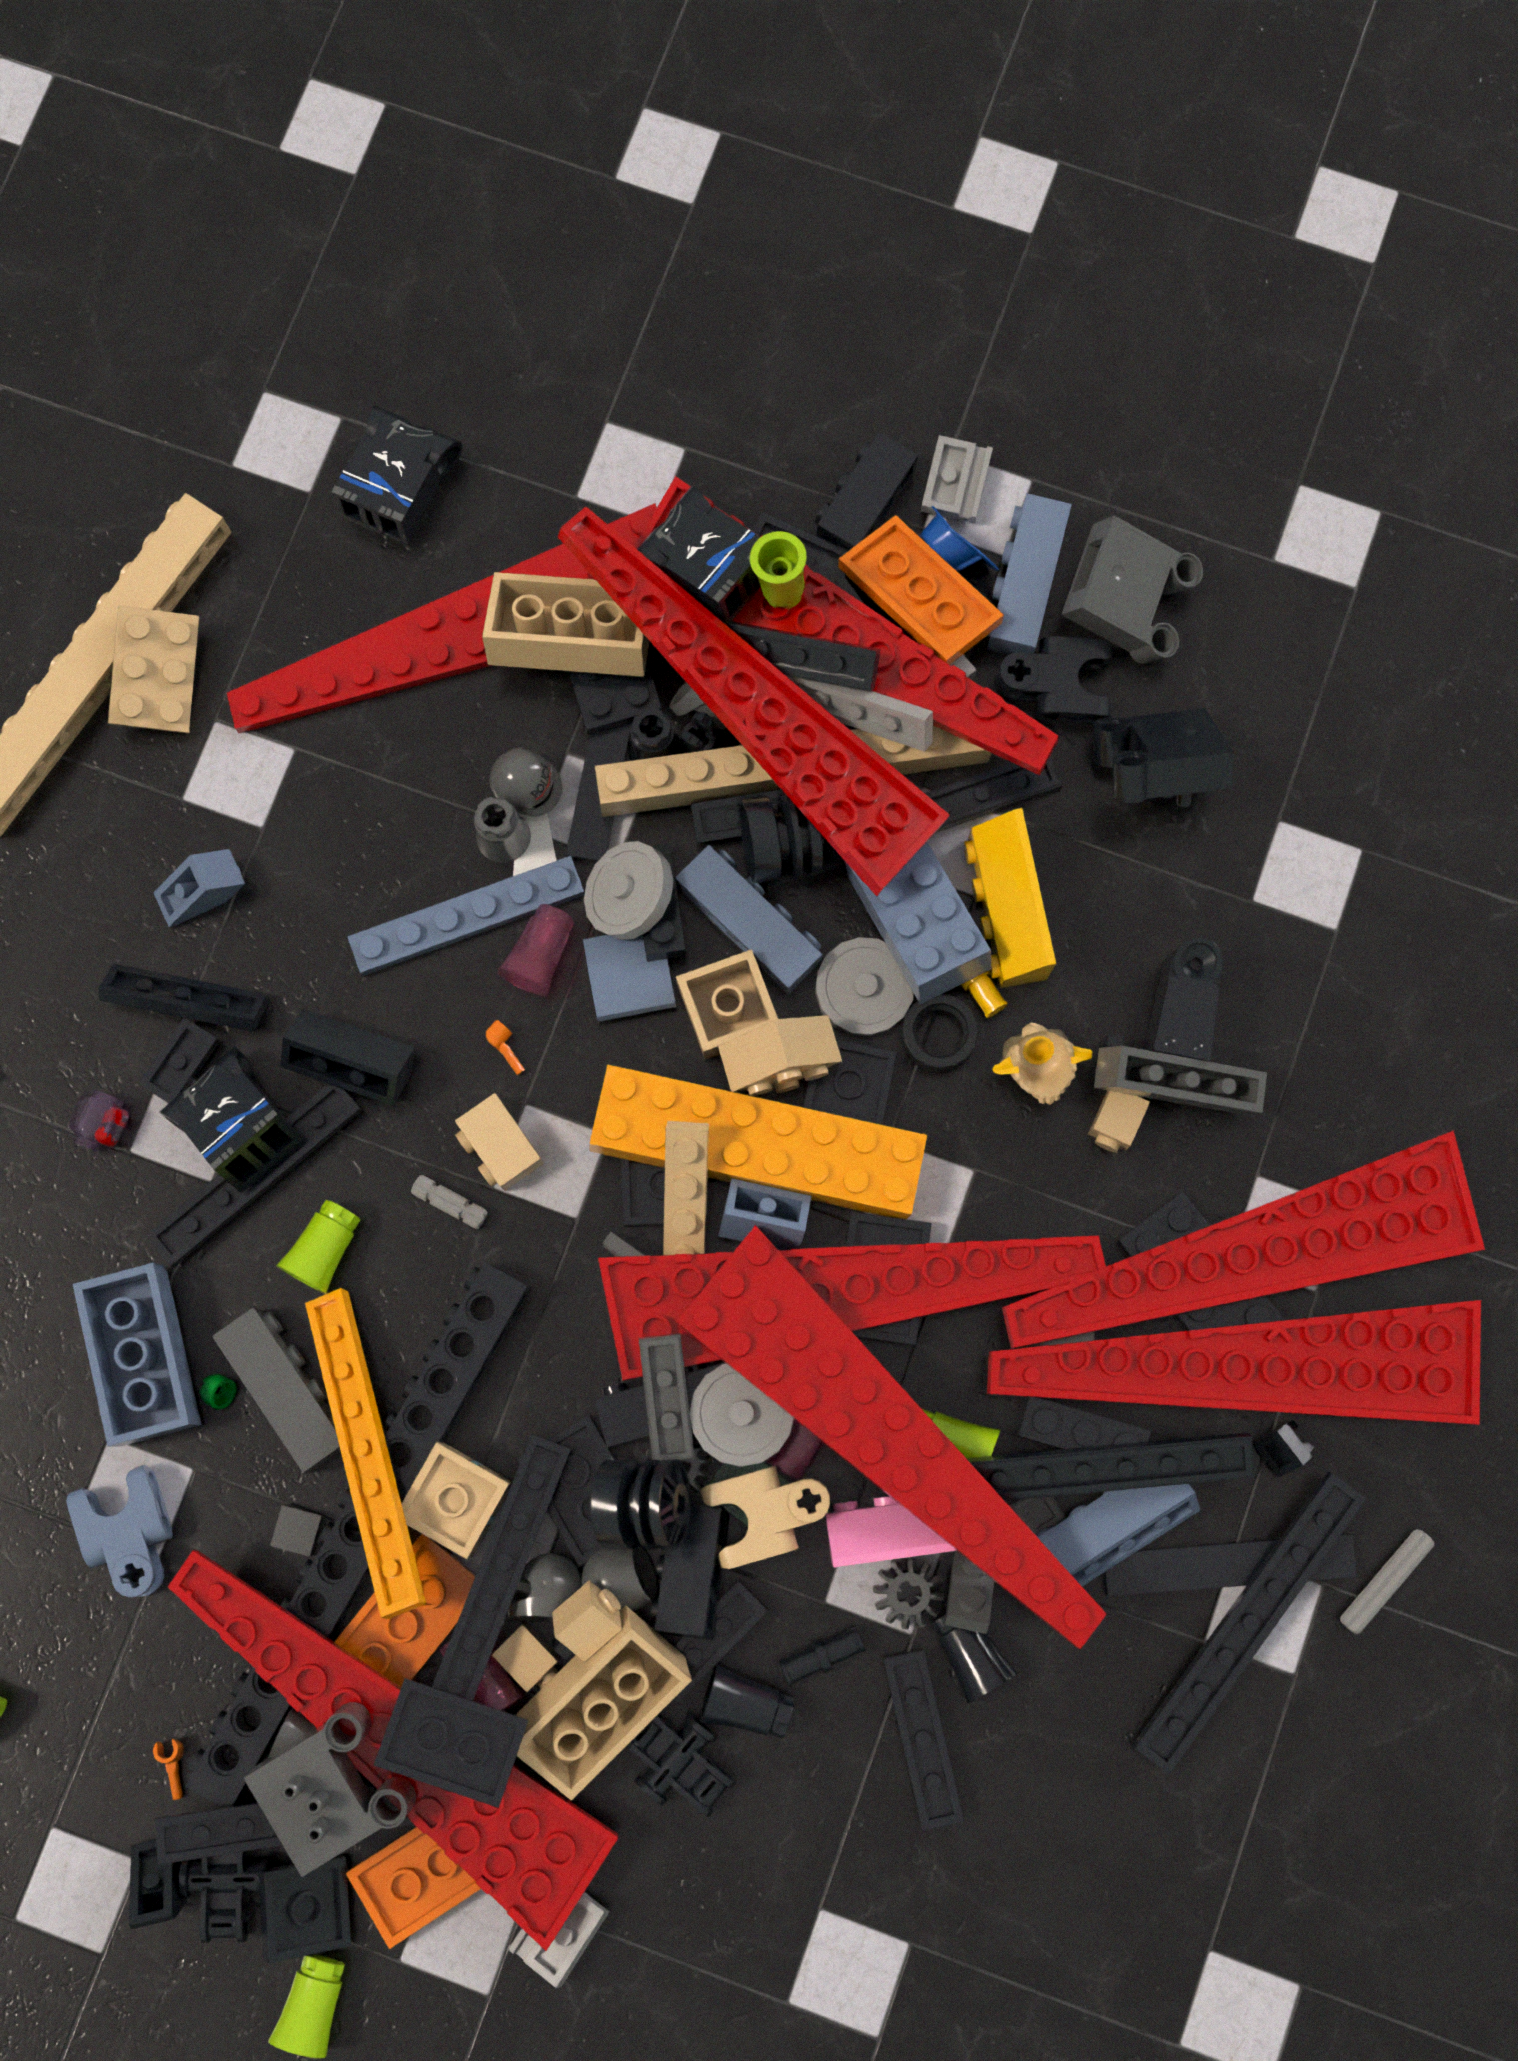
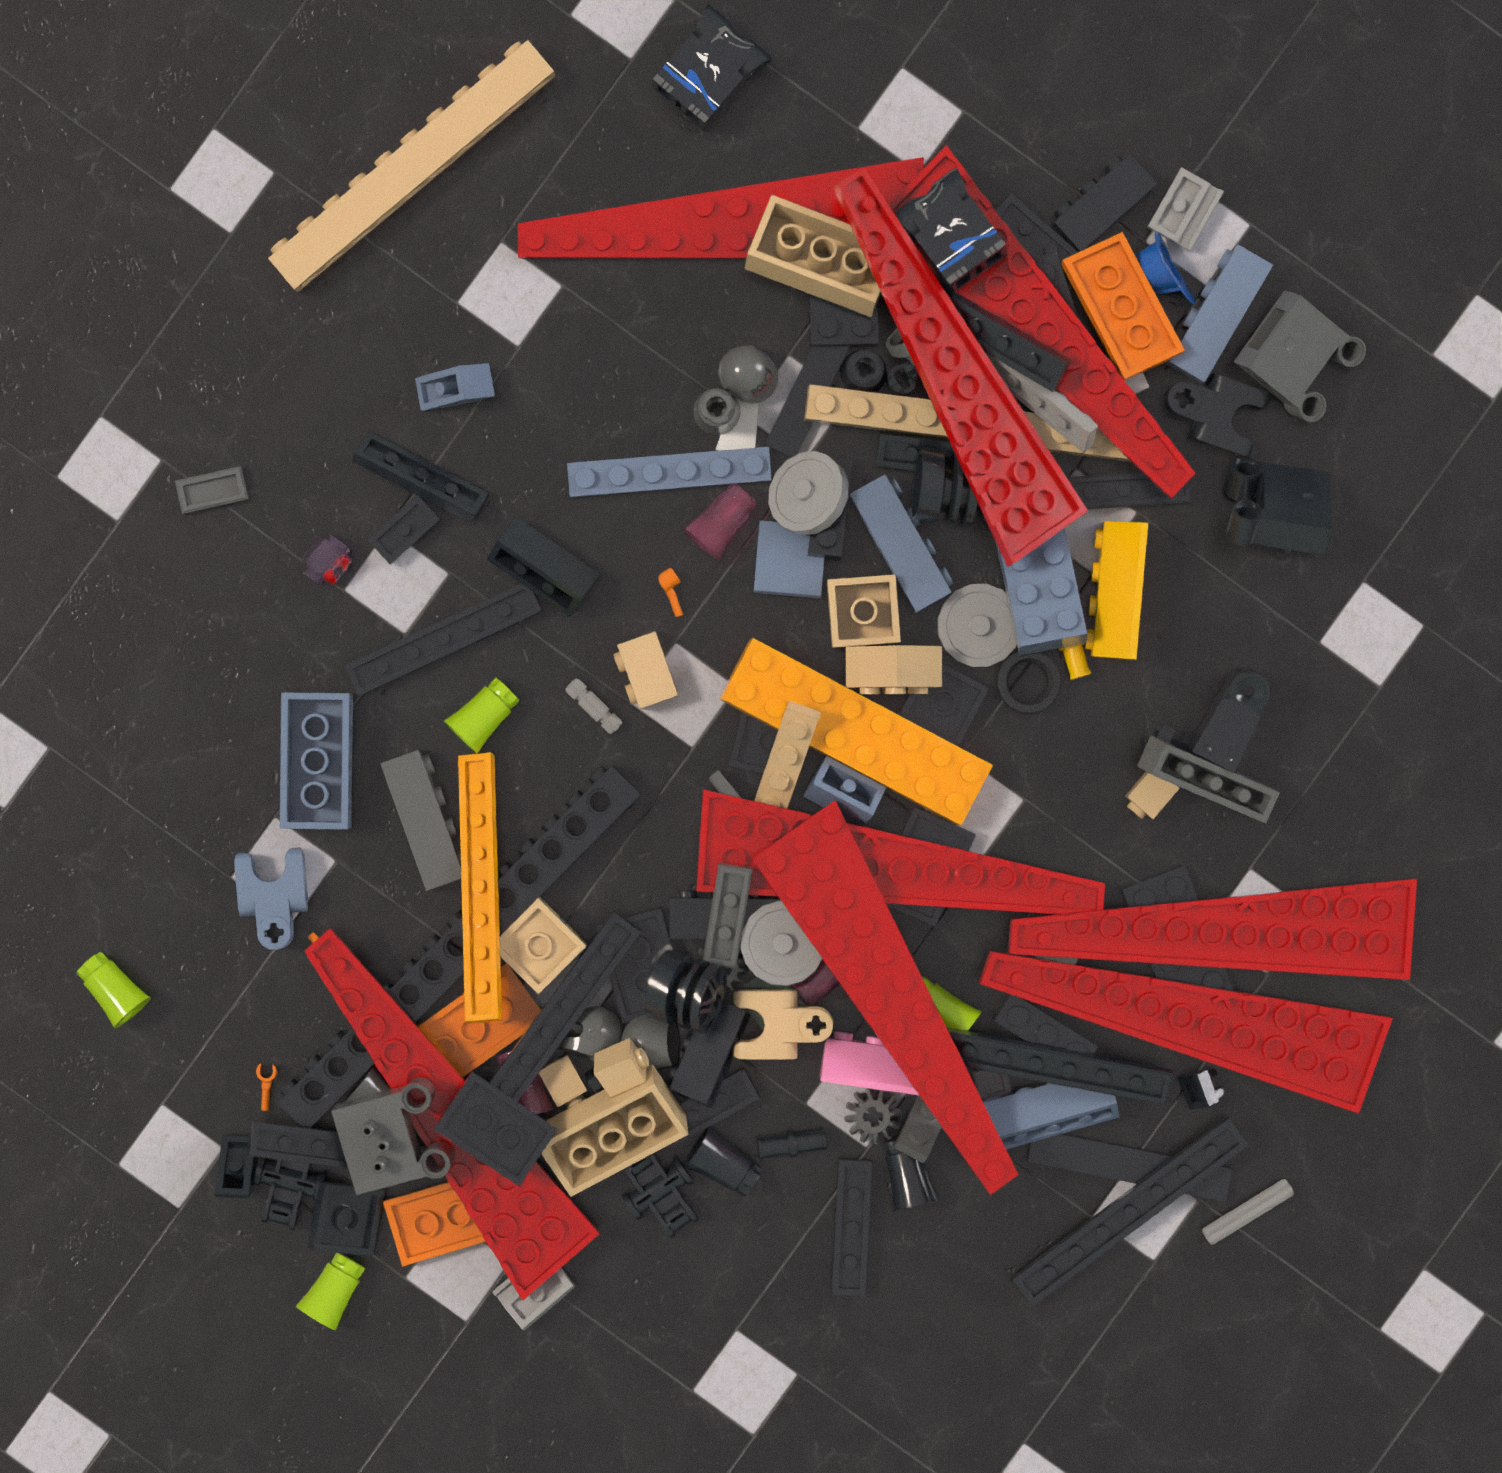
camera: 15 degrees right, 10 degrees up
tan plate [108,605,199,734] -> none
black piece [159,1047,303,1193] -> none
green hinge [199,1373,237,1410] -> none
dark grey tile [270,1505,324,1557] -> none
lime plant [750,531,807,609] -> none
tan hair [992,1023,1093,1105] -> none

